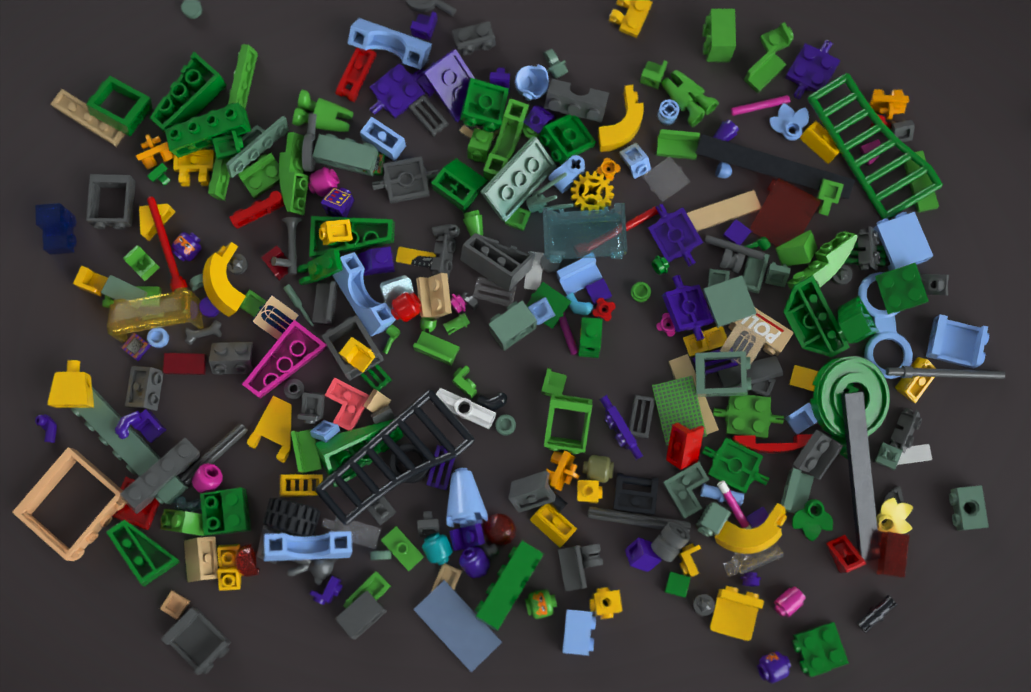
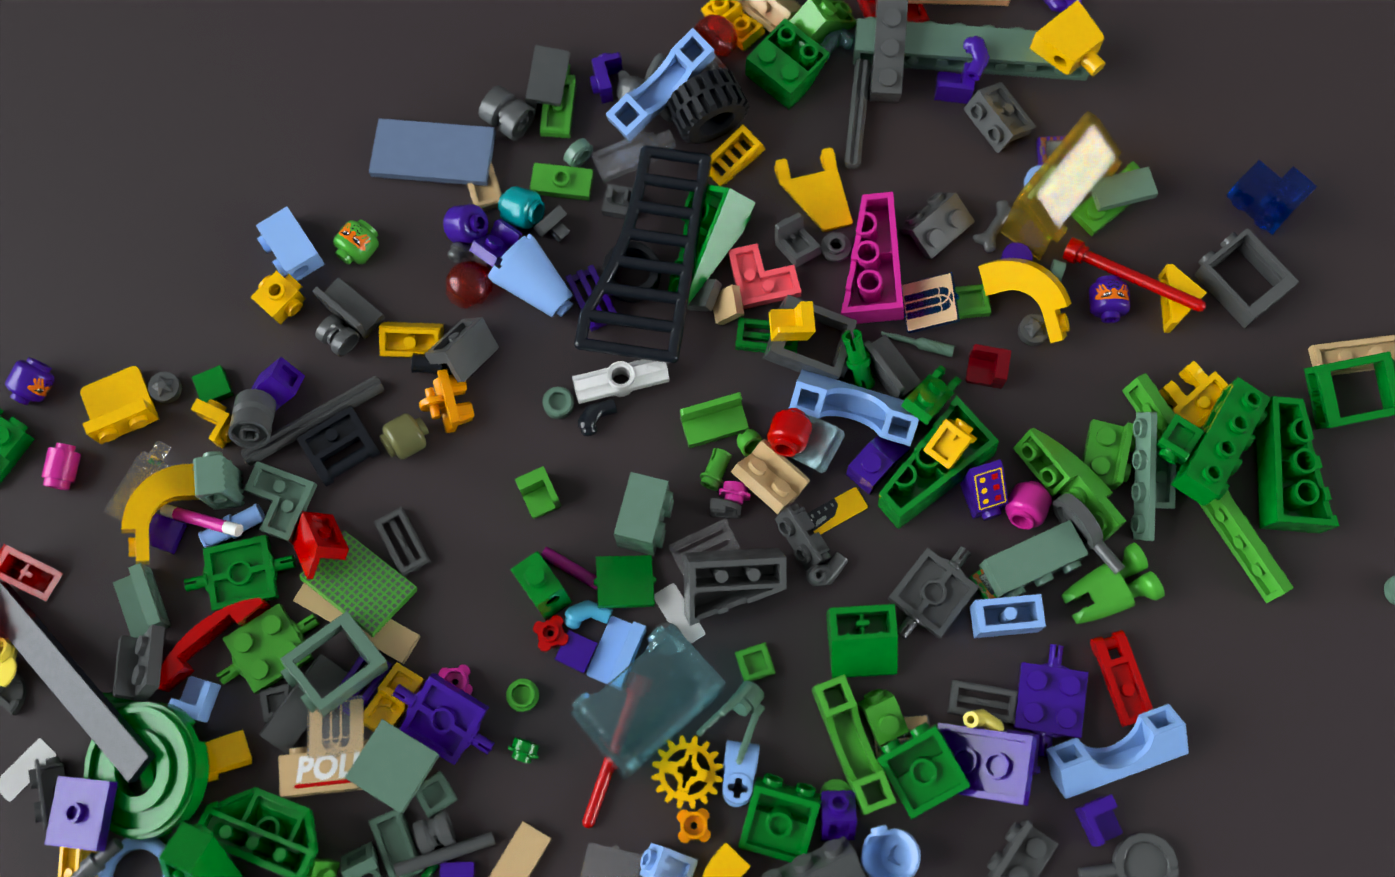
camera: 140 degrees right, 5 degrees down
yellow panel [73,266,108,297] -> none
bright green bracket [123,245,160,281] -> none
light orange hips [136,134,174,170] -> none
green tile [147,163,170,186] -> none
dark red tile [163,353,207,375] -> none
dark pink head [192,463,223,493] -> none
red plate [229,191,284,229] -> none
dark grey piece [271,217,302,275] -> none
bright green panel [291,429,322,474] -> none
light blue tile [310,420,340,442] -> none
bright green hand [383,325,400,354] -> none
bright green bracket [453,365,477,399] -> none
bright green cone [463,210,483,237] -> none
green wedge [475,540,544,631] -> none
sand green tile [480,136,557,222] -> none
dark purple tile [490,68,510,93] -> none
light blue tile [528,297,556,325] -> none
bright green window [544,393,592,454] -> none
yellow bracket [577,480,602,503] -> none
dark purple plate [599,395,643,460] -> none
dark purple plate [648,204,704,267] -> none
dark purple plate [740,572,762,587] -> none
green plate [792,499,833,541] -> none
sand green tile [874,442,903,470] -> none
none -> plate [44,776,118,852]
none -> dark grey wheel [478,85,535,141]
none -> green pin [842,329,875,389]
none -> light yellow arm [963,709,1004,731]

